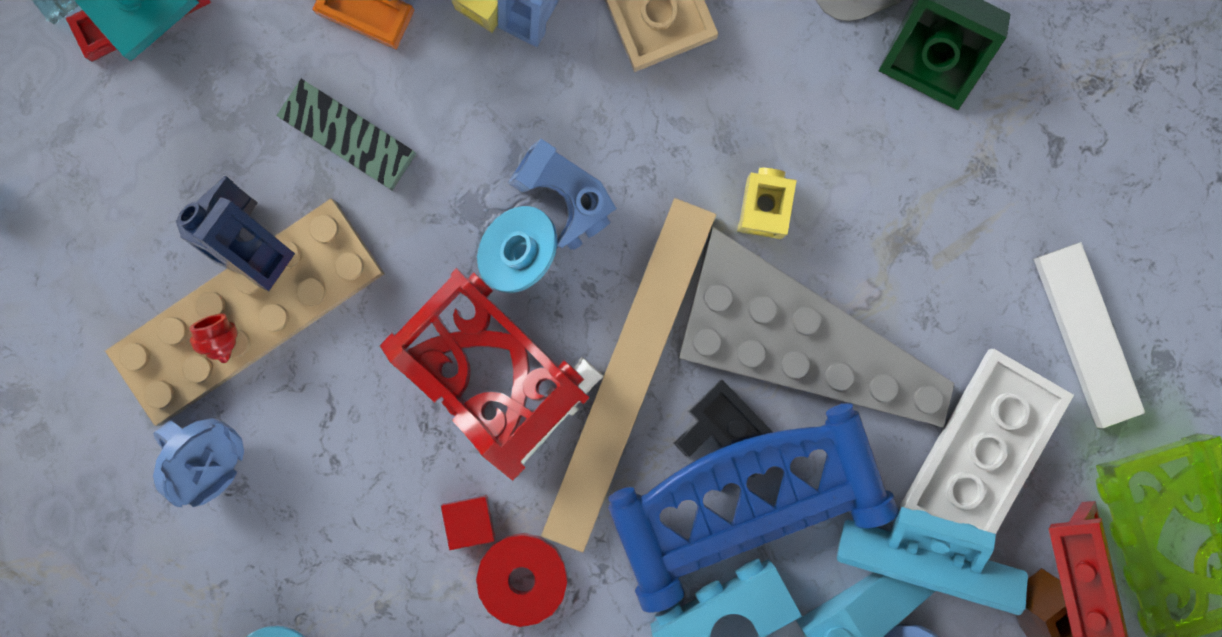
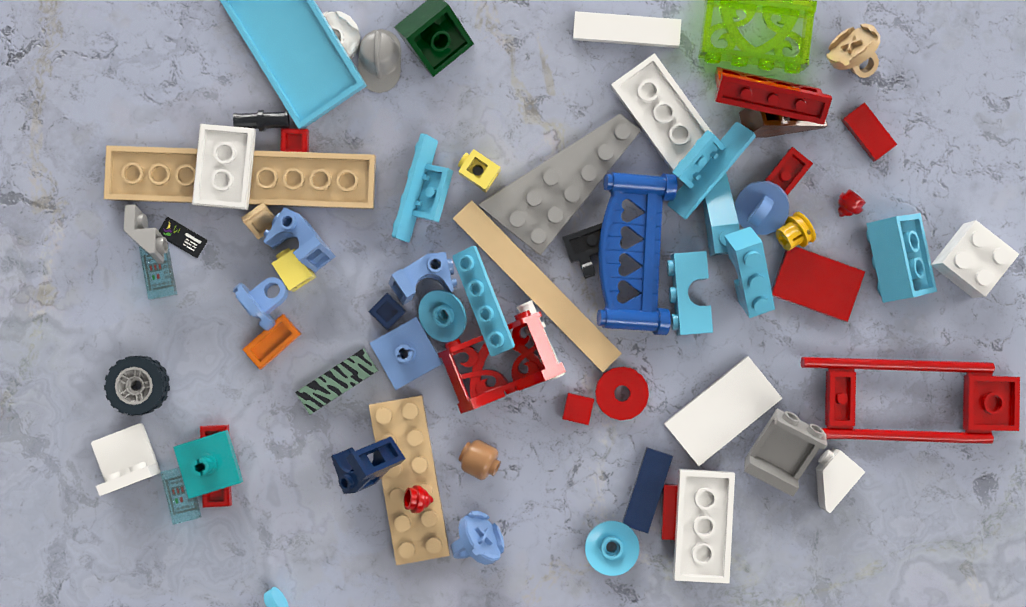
camera: 65 degrees left, 0 degrees up
none -> dark blue tile [368,293,407,331]
none -> medium blue tile [370,317,443,390]
none -> medium azure bracket [392,133,453,243]
none -> medium azure bracket [452,246,515,356]
none -> medium nougat head [459,440,501,480]

